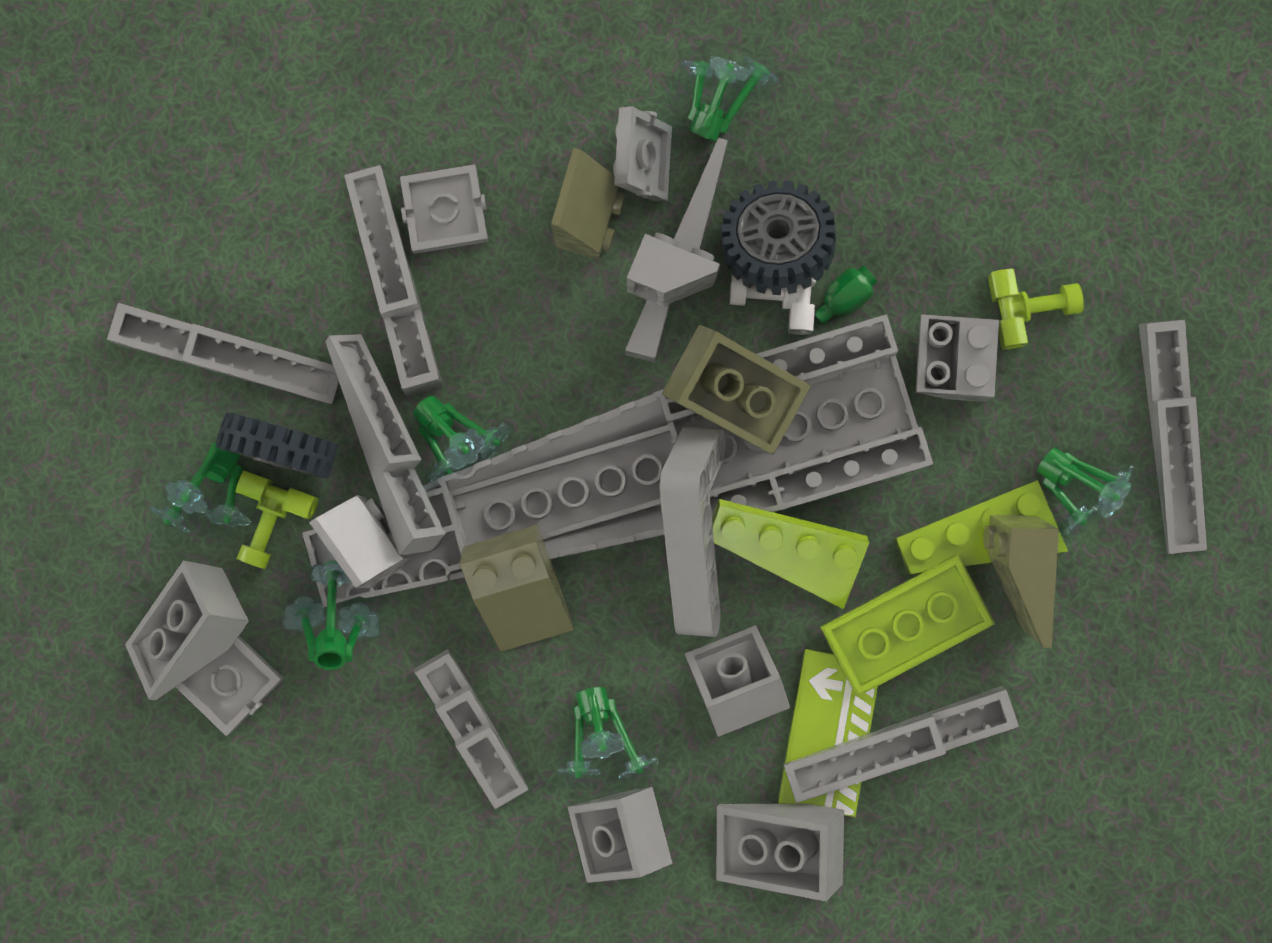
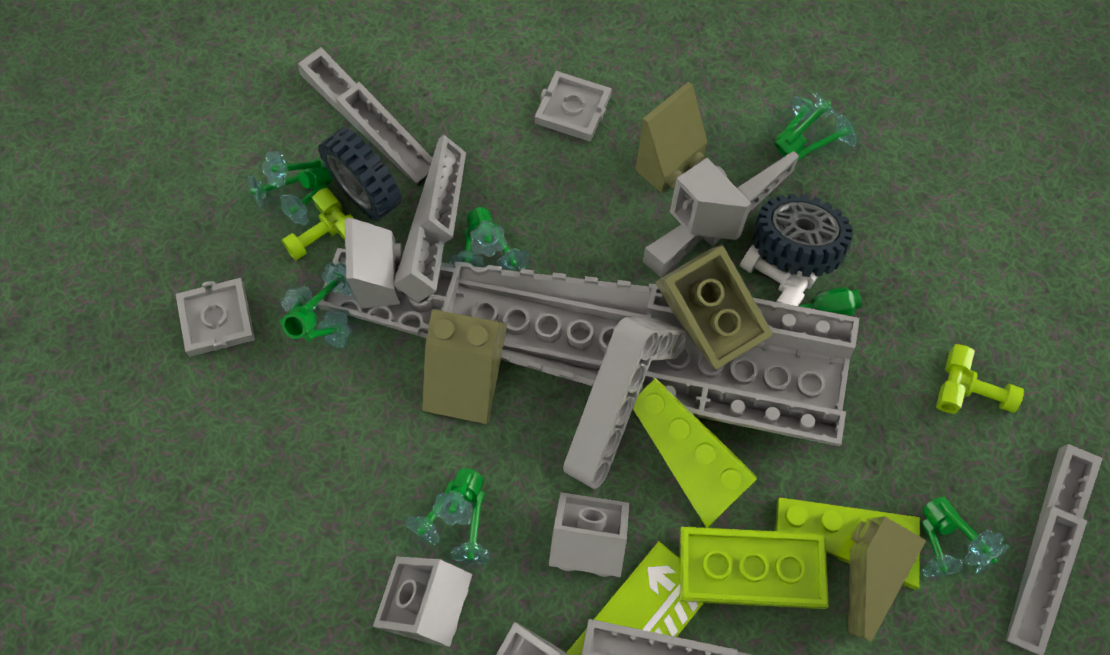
camera: 30 degrees right, 20 degrees down
light grey slope [125,560,249,700] -> none
light grey slope [344,165,443,396] -> none
light grey slope [415,649,529,809] -> none
light grey plate [613,106,672,202] -> none
light grey slope [916,314,999,402] -> none

